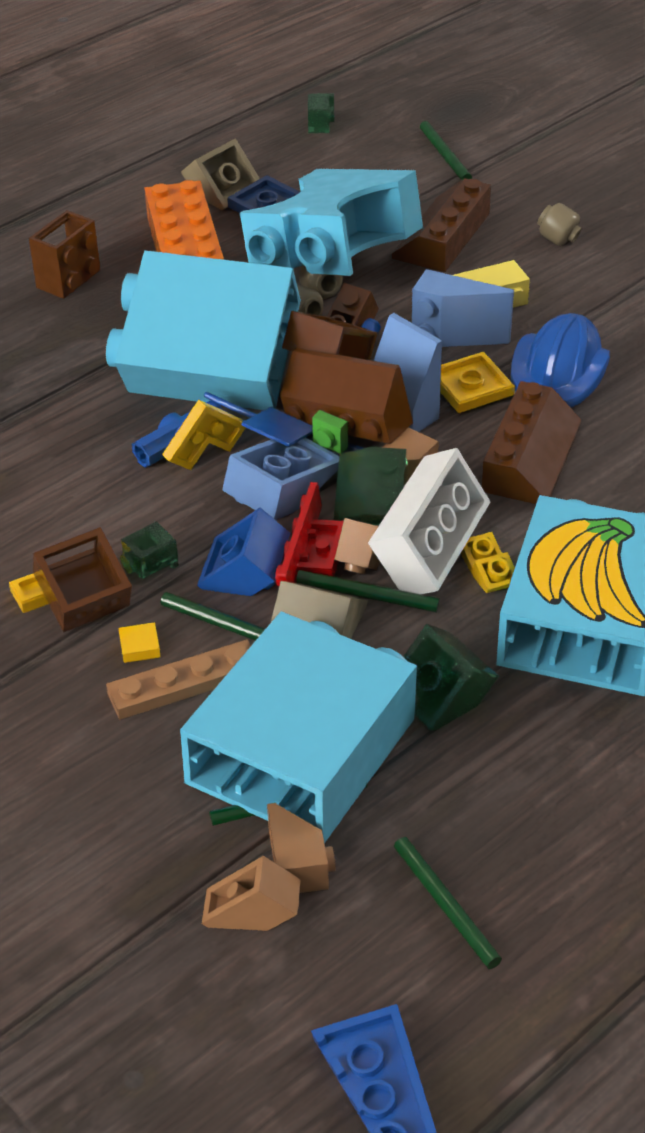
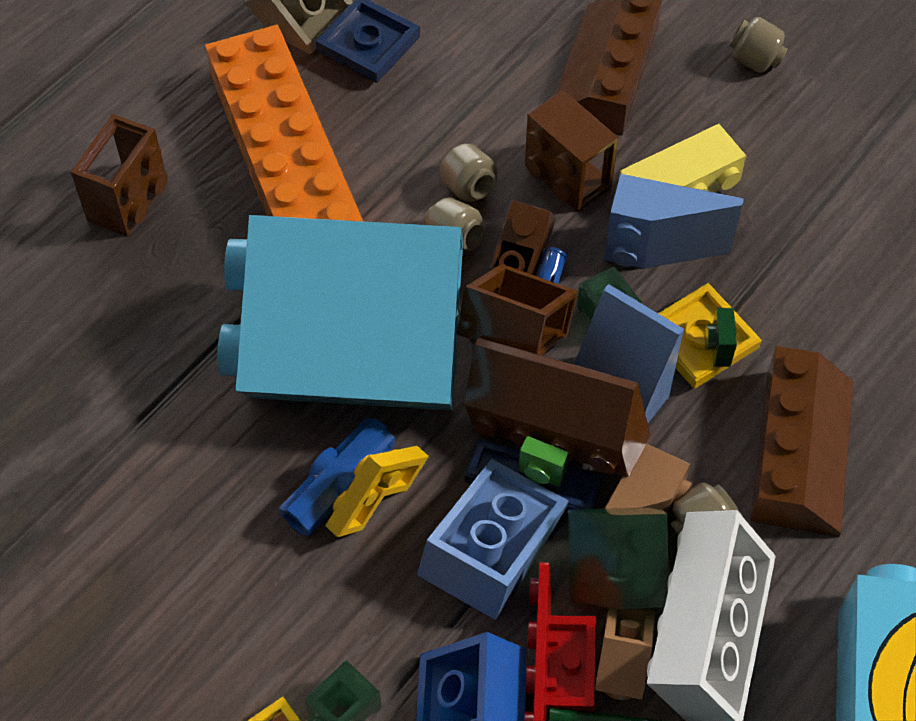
camera: 10 degrees left, 15 degrees up
blue piece [204,392,313,447] -> none
medium azure brick [240,169,423,276] -> none
yellow slope [461,532,515,593] -> none
blue piece [511,313,610,408] -> none
none -> reddish brown piece [525,90,618,212]
none -> dark green plate [705,308,737,367]

